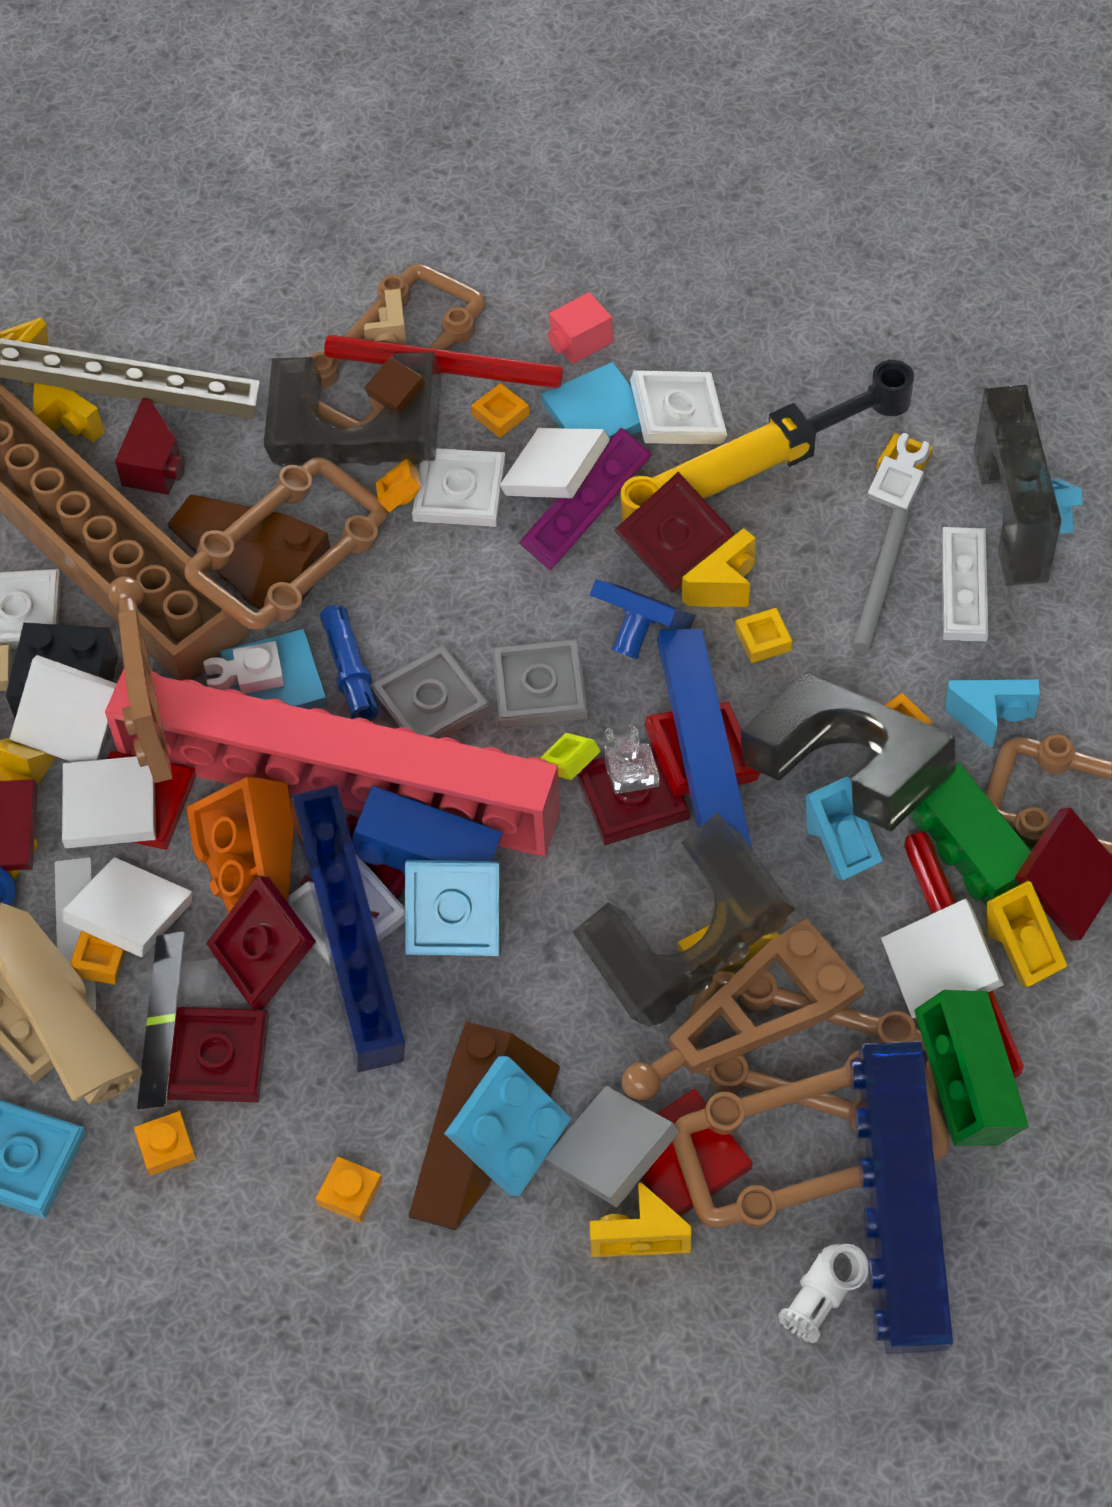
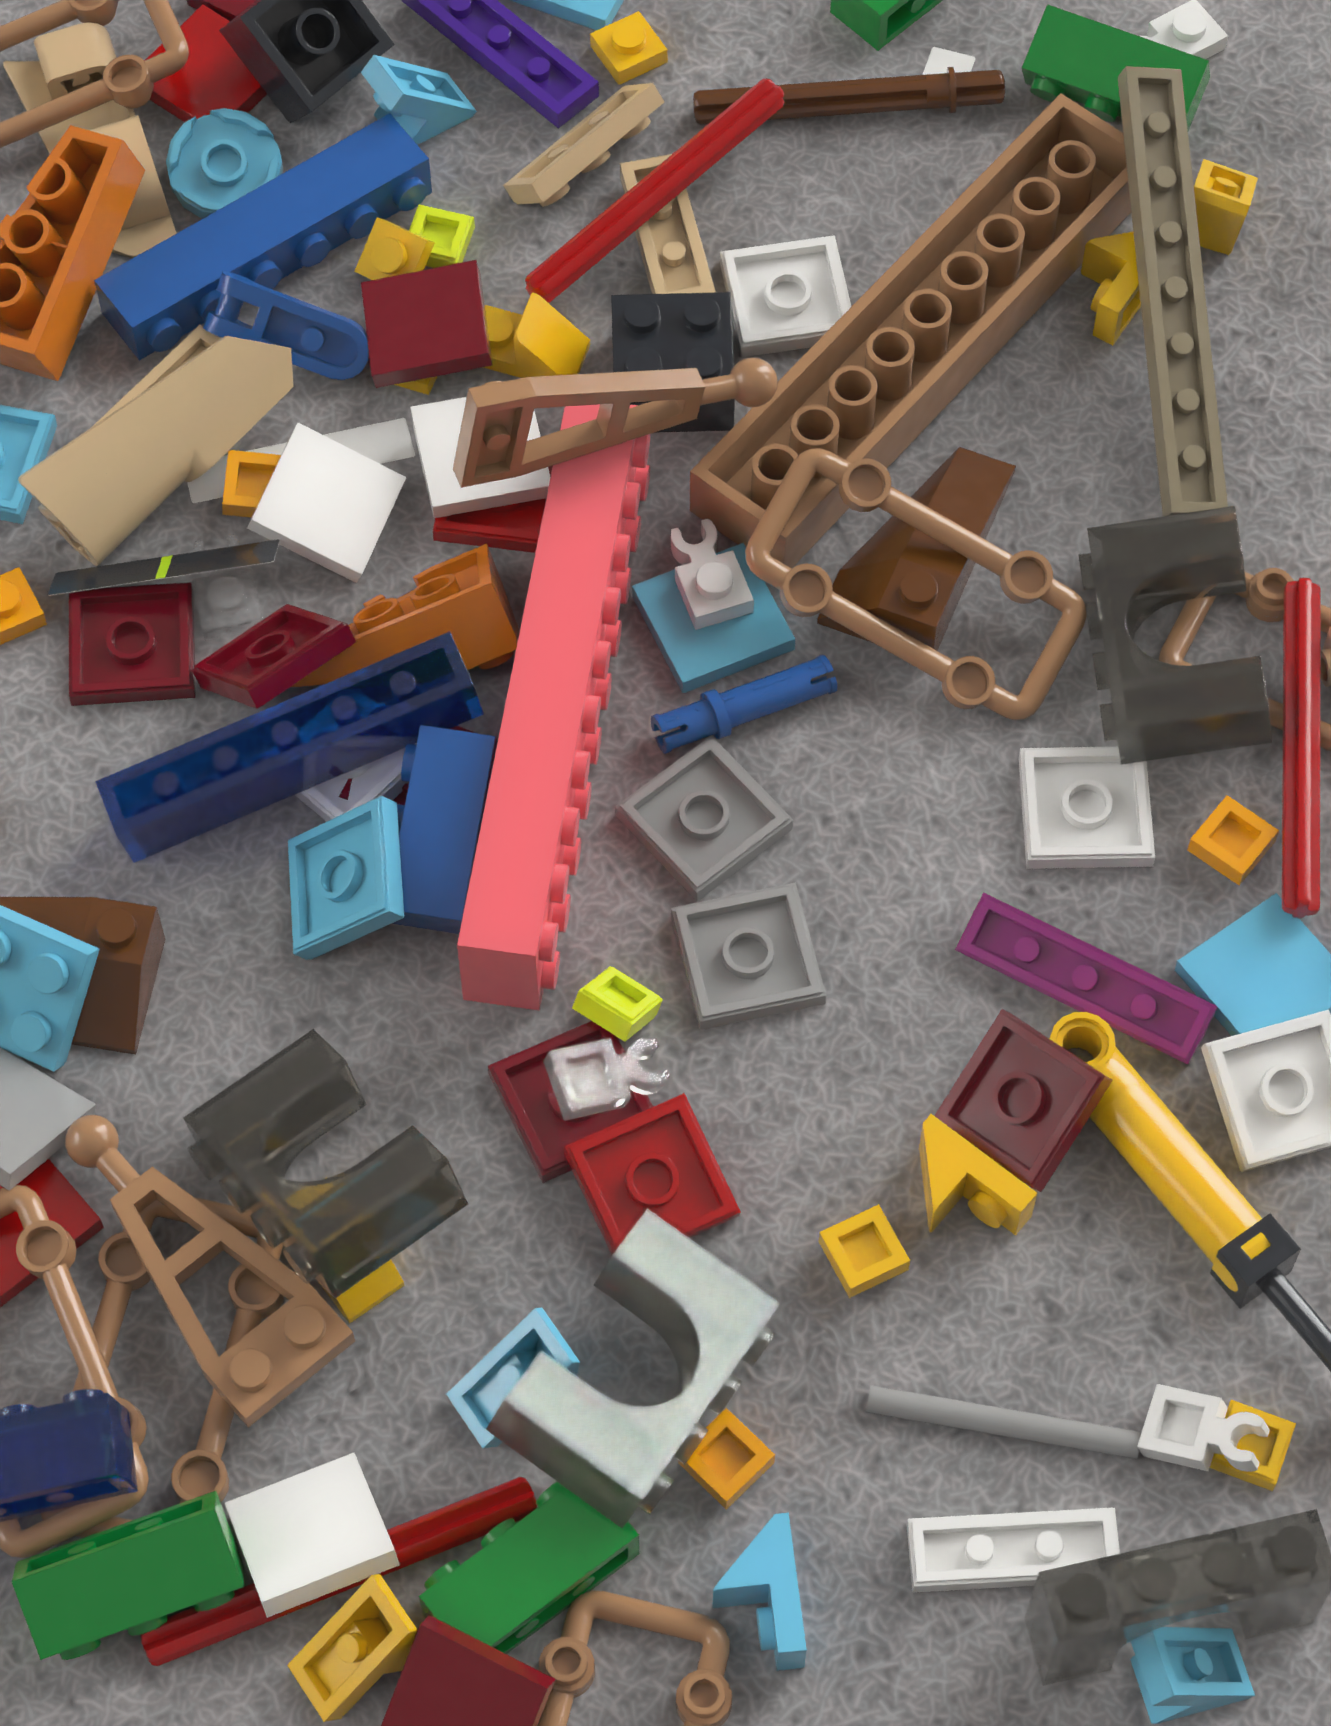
camera: 80 degrees right, 5 degrees up
white tile [9,655,117,762] -> none
dark red slope [115,398,185,495] -> none
reddish brown tile [364,357,425,416] -> none
light orange plate [375,458,421,513] -> none
white tile [500,428,610,498] -> none
blue tile [590,579,696,659] -> none
blue tile [657,629,753,860] -> none

